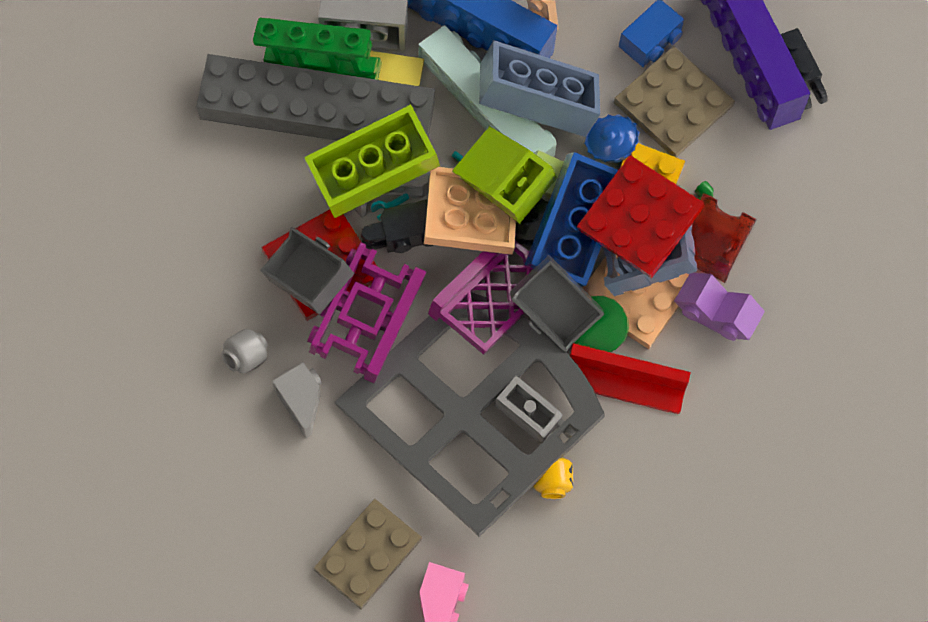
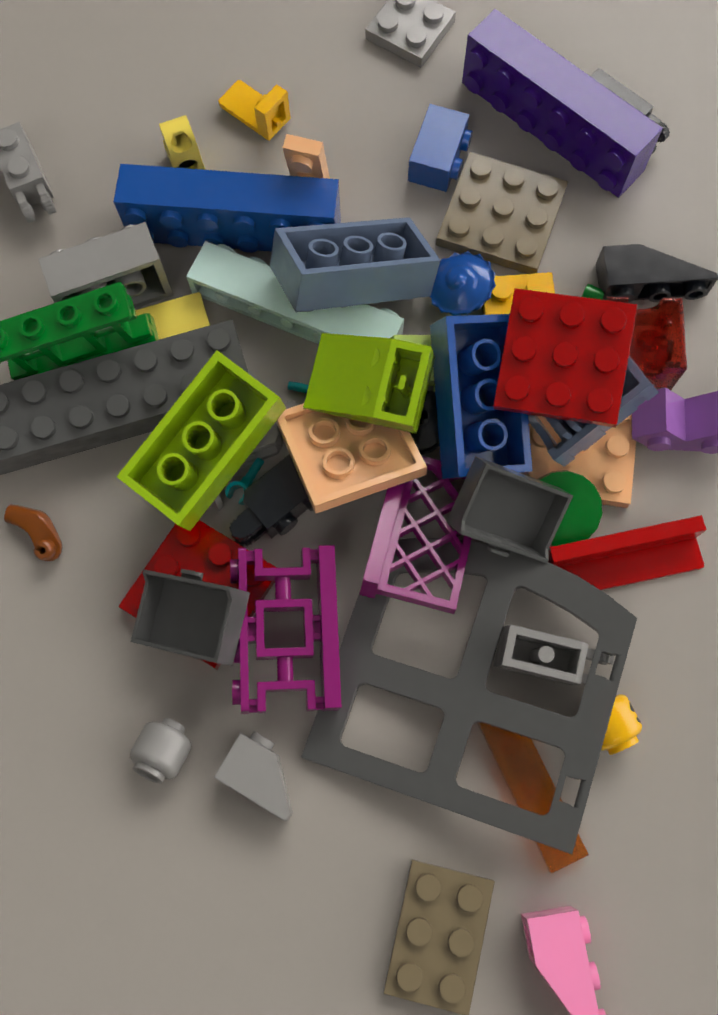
camera: 20 degrees left, 5 degrees up
none -> dark orange arm [4,504,63,561]
none -> clear orange tile [477,722,589,873]
none -> black slope [595,244,718,303]

